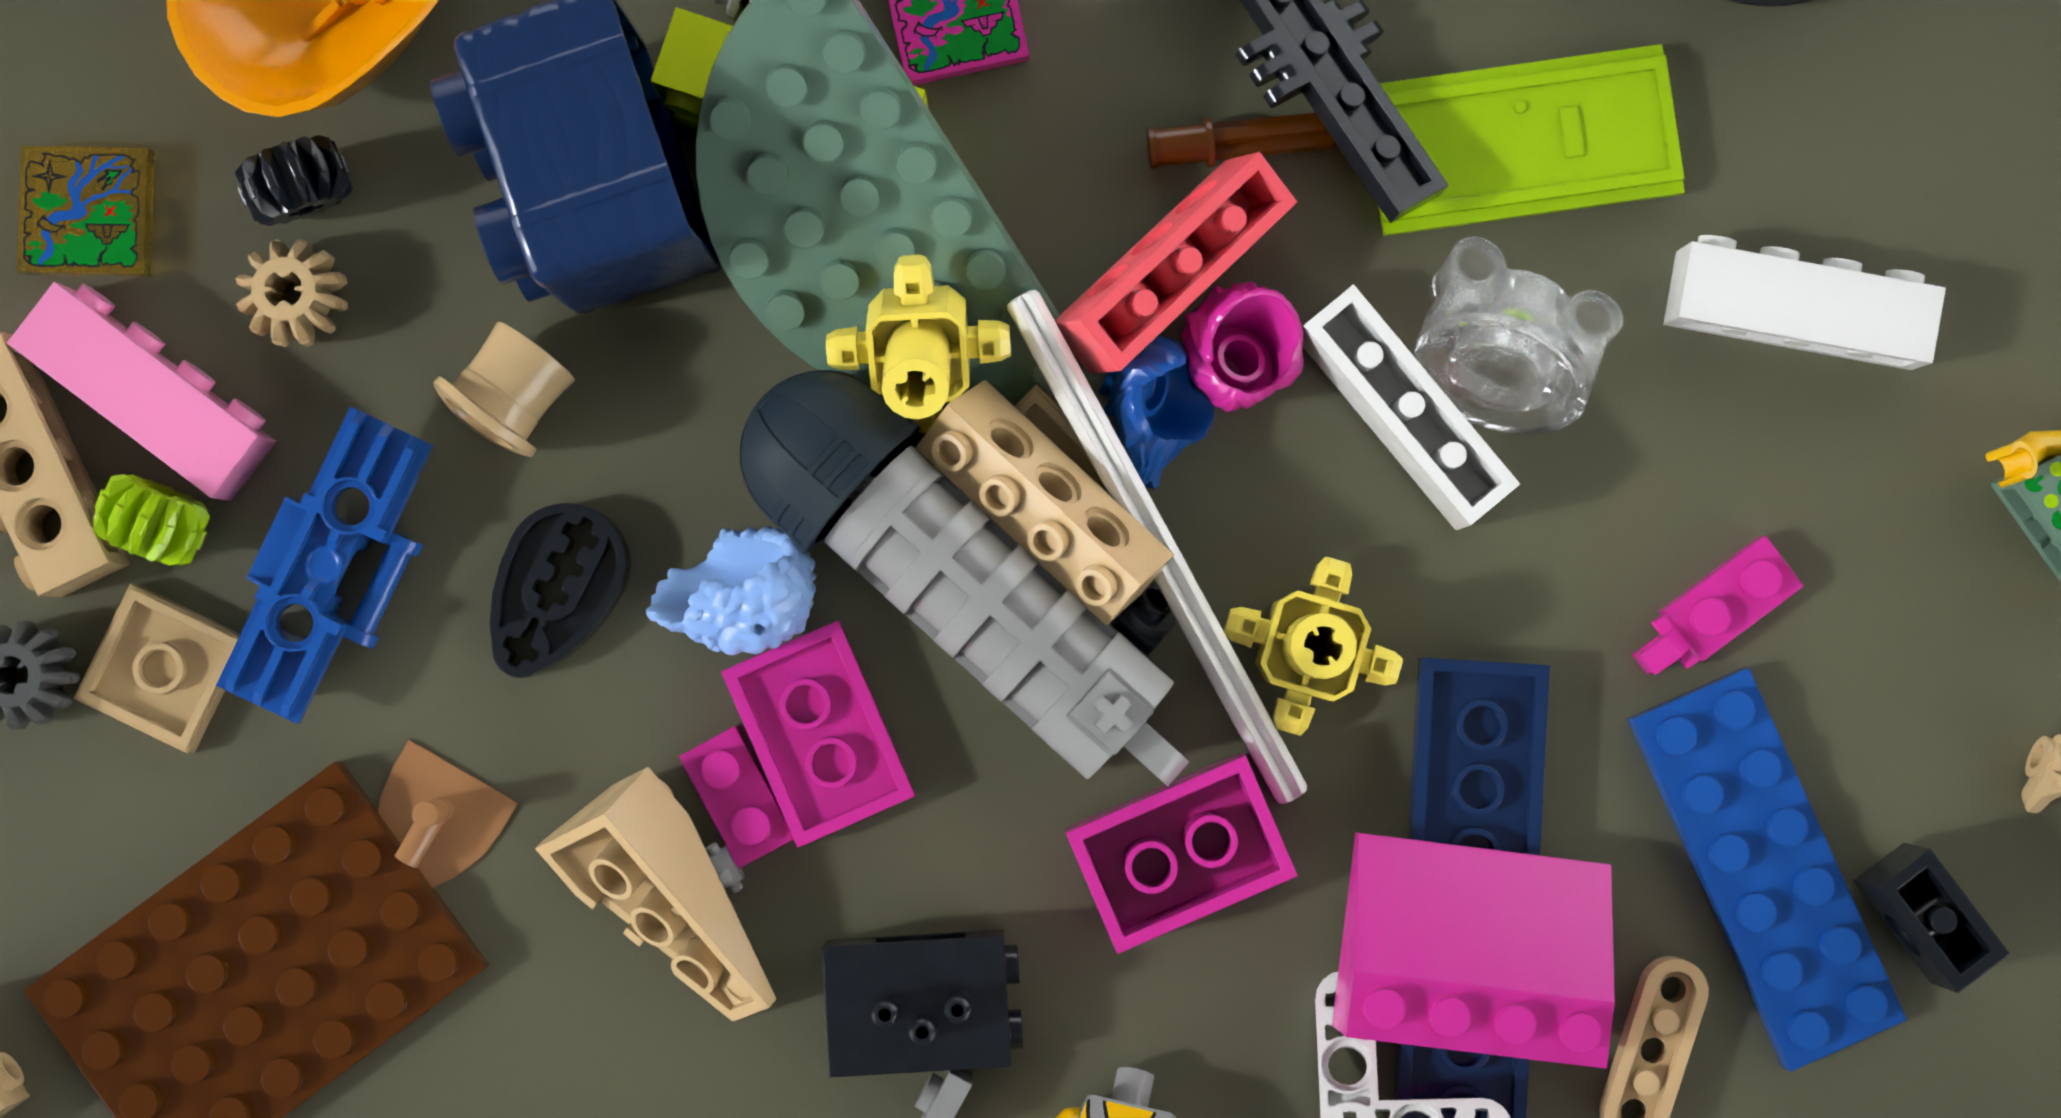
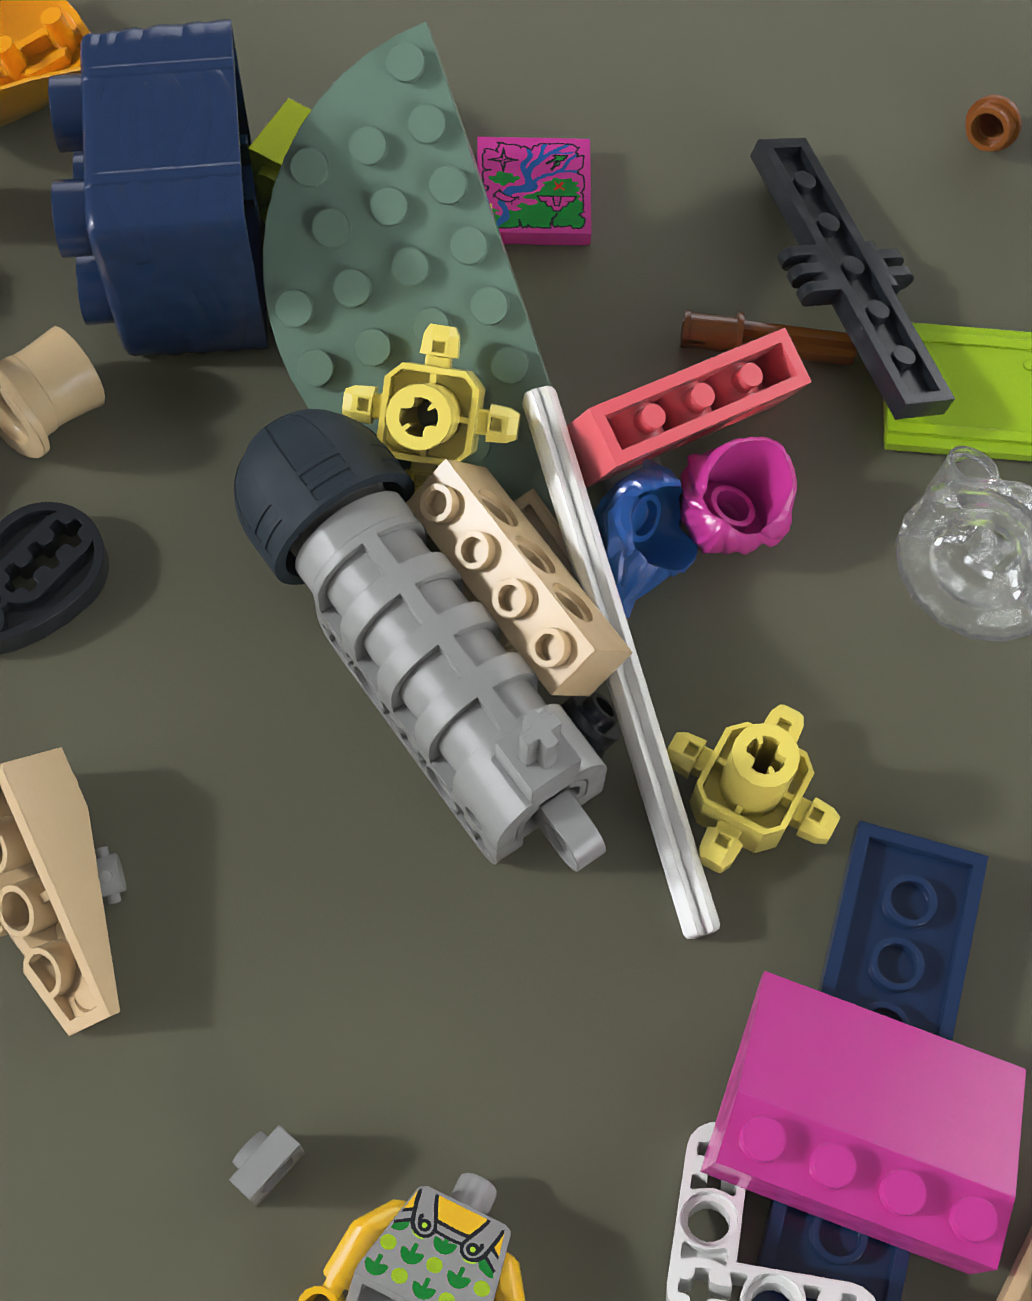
camera: 10 degrees right, 20 degrees down
light blue piece [646,526,817,655] -> none
dark pink plate [678,725,793,869] -> none
dark pink plate [721,620,916,848] -> none
black piece [822,929,1023,1078] -> none
dark pink brick [1065,752,1298,954] -> none
white brick [1302,284,1520,530] -> none

